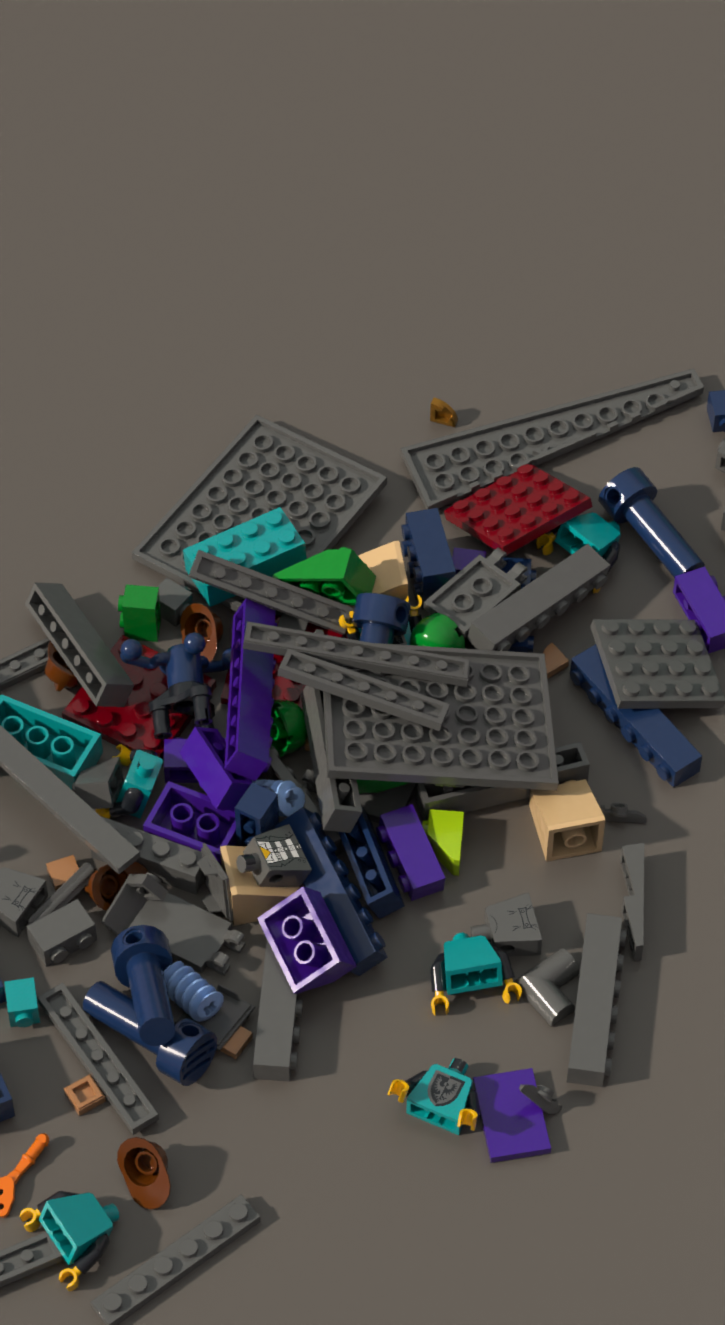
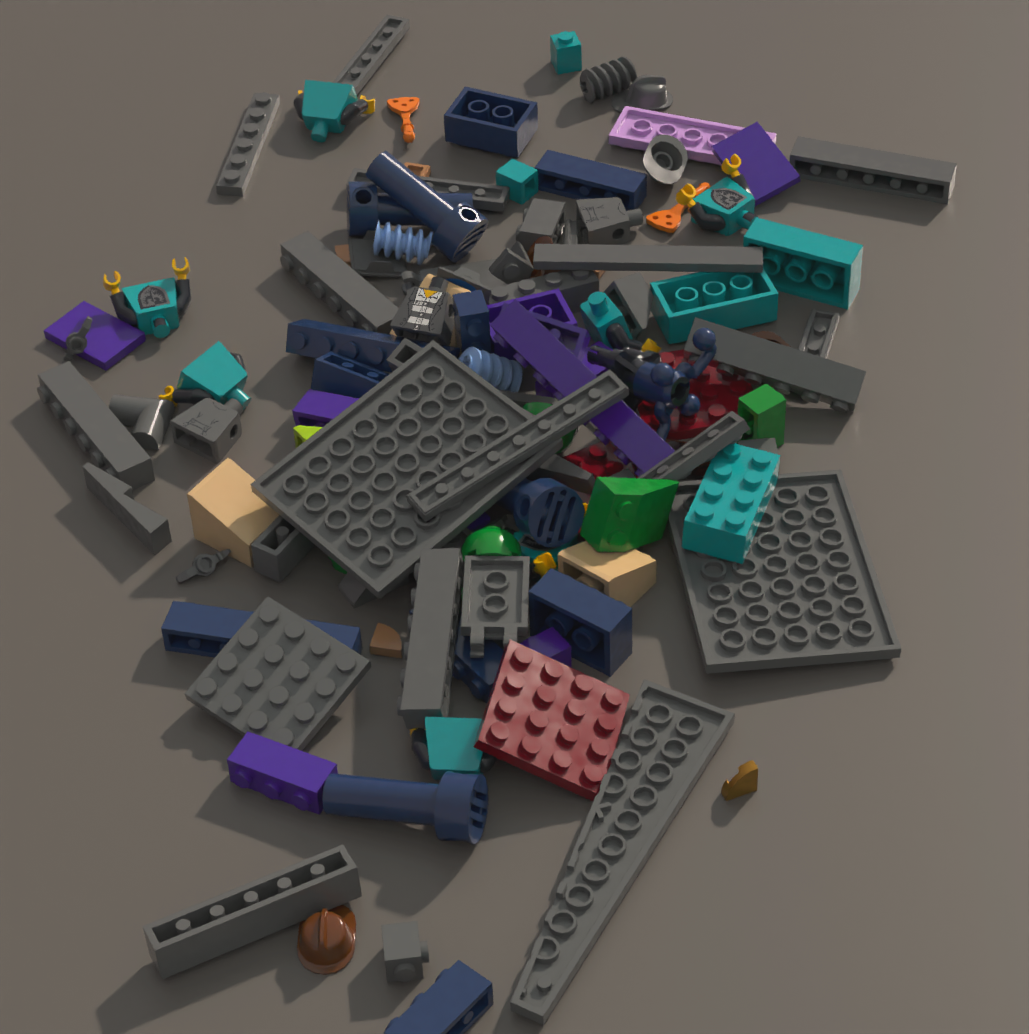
camera: 140 degrees right, 10 degrees down
reddish brown piece [117,1137,171,1209] -> none
dark purple slope [257,886,357,994] -> none
dark grey plate [278,649,450,731] -> none

